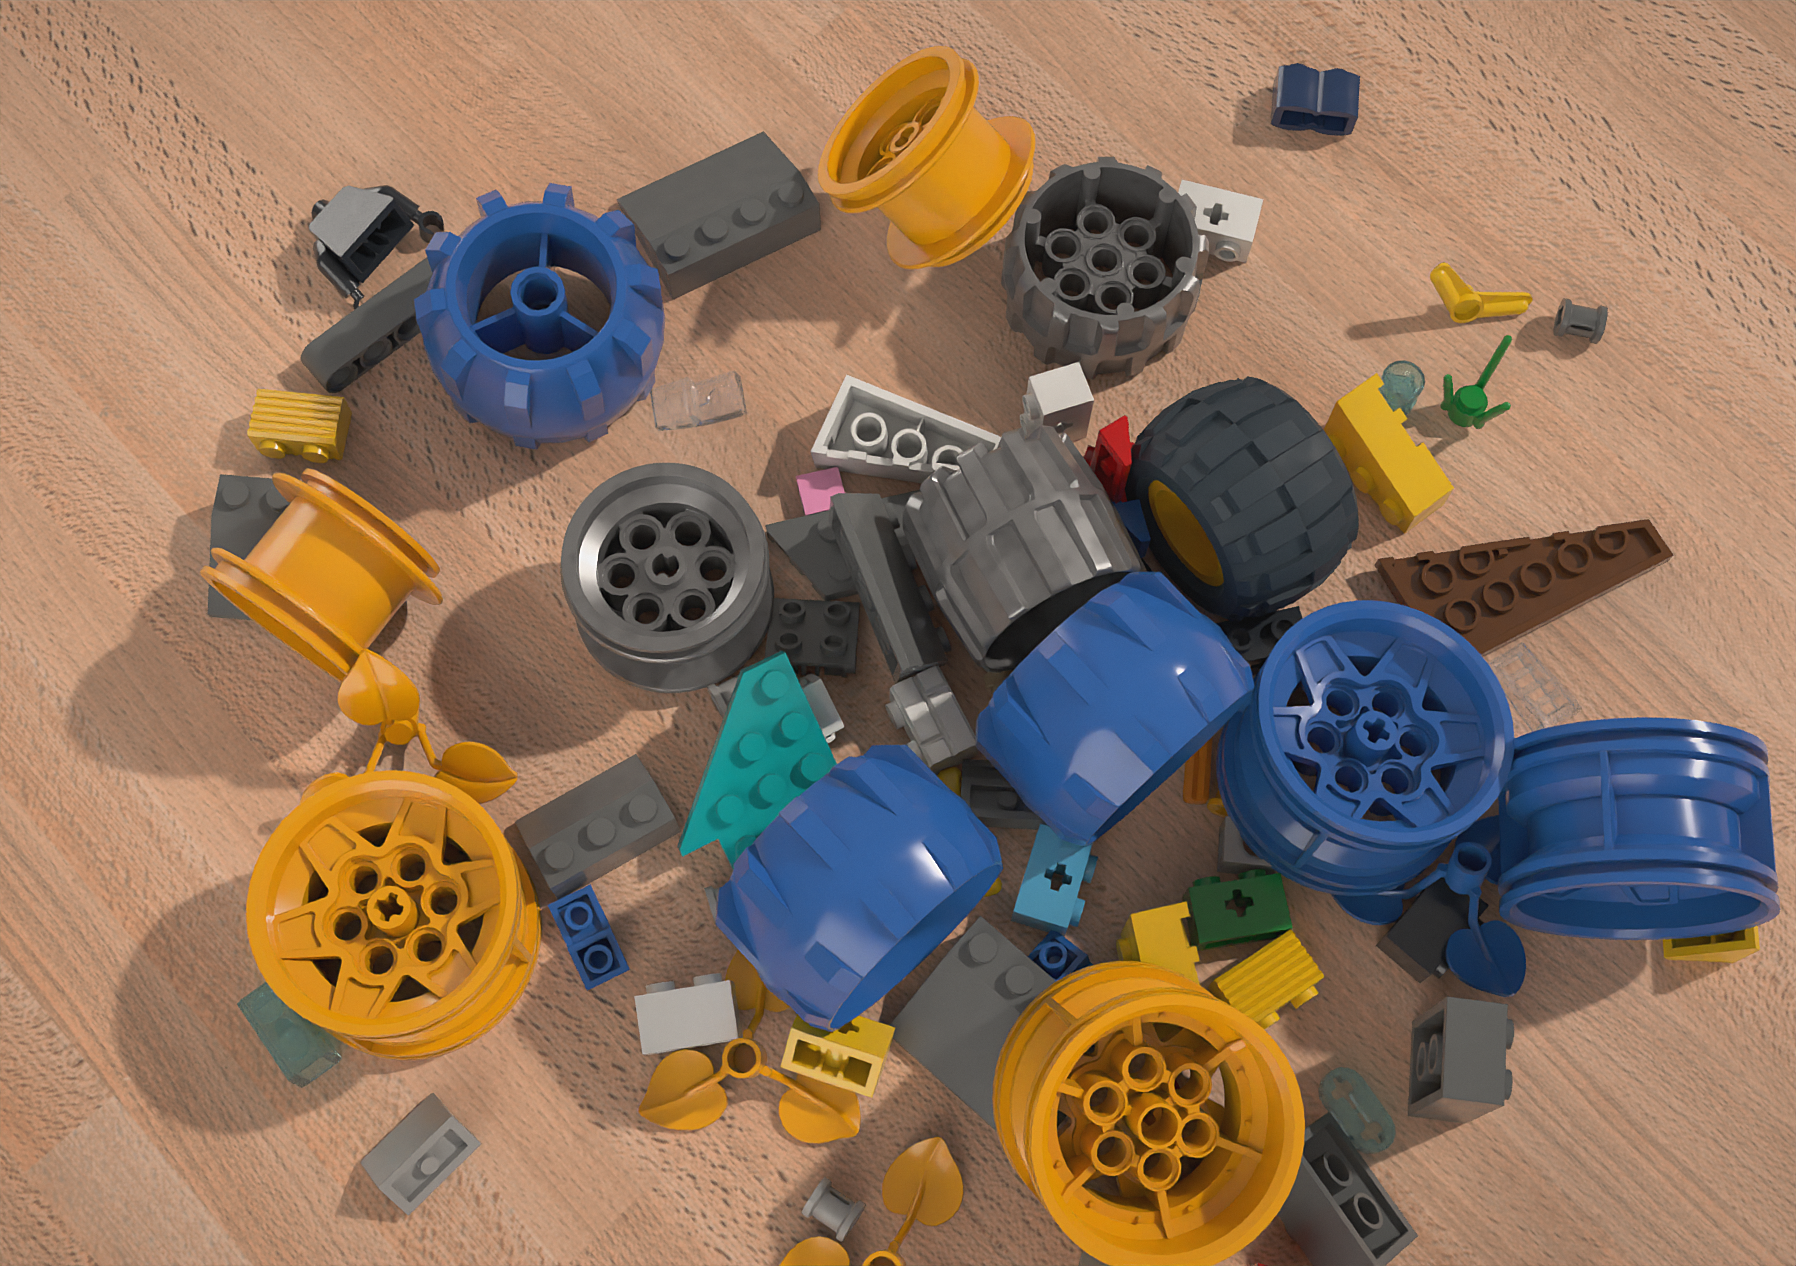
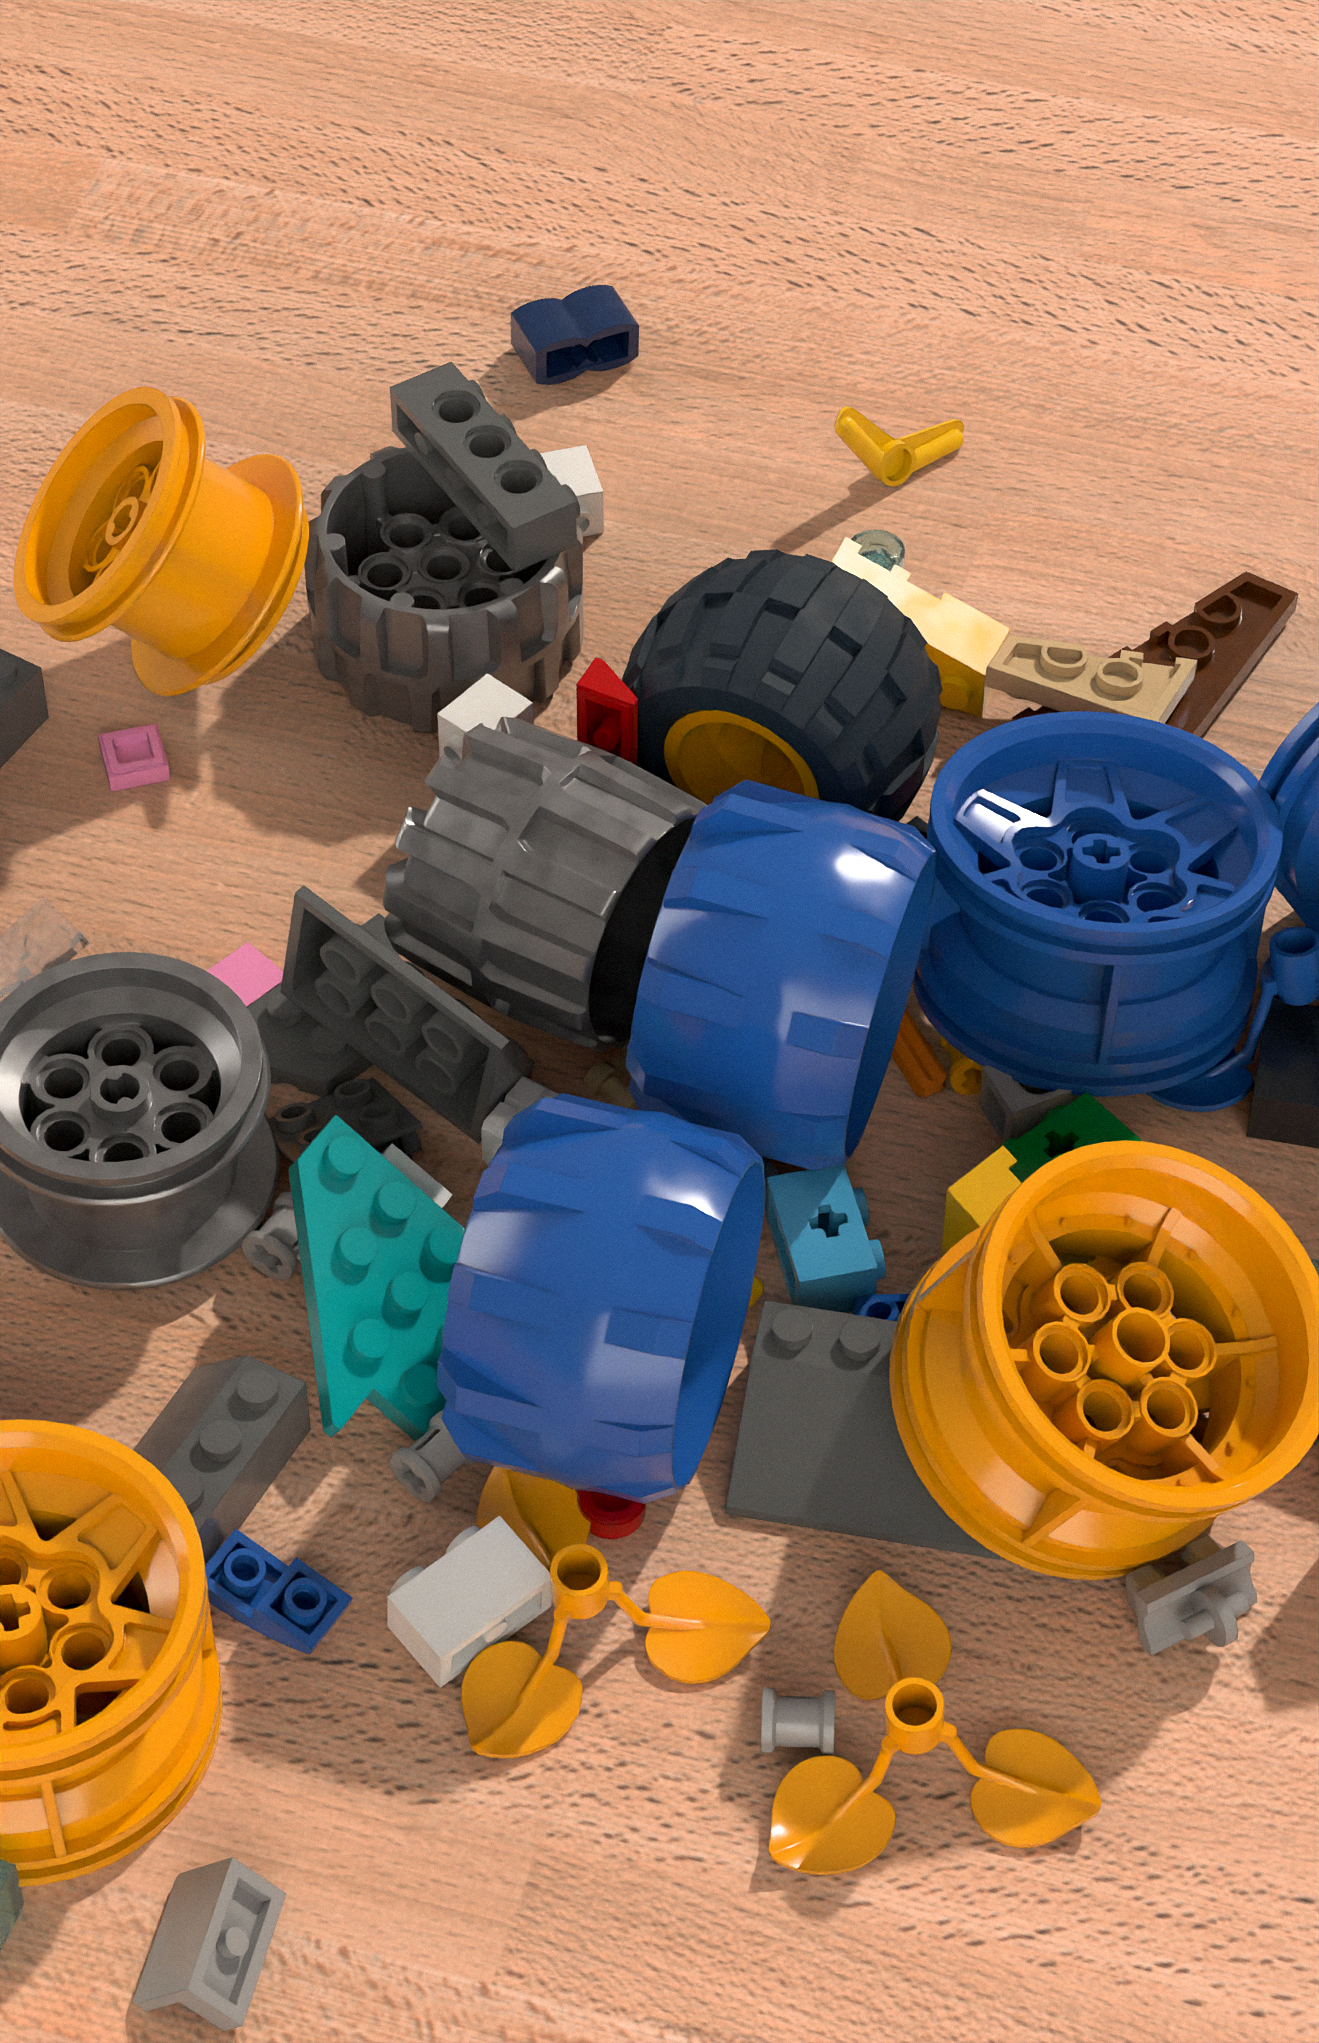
camera: 30 degrees left, 20 degrees down
yellow brick [780,1014,895,1098] -> none
white wedge [811,375,1001,483] -> none
green plant [1440,335,1512,429] -> none
dark grey bush [1554,298,1608,344] -> none
none -> bright pink tile [98,723,170,791]
none -> dark grey brick [390,361,580,573]
none -> tan wing [984,635,1197,724]

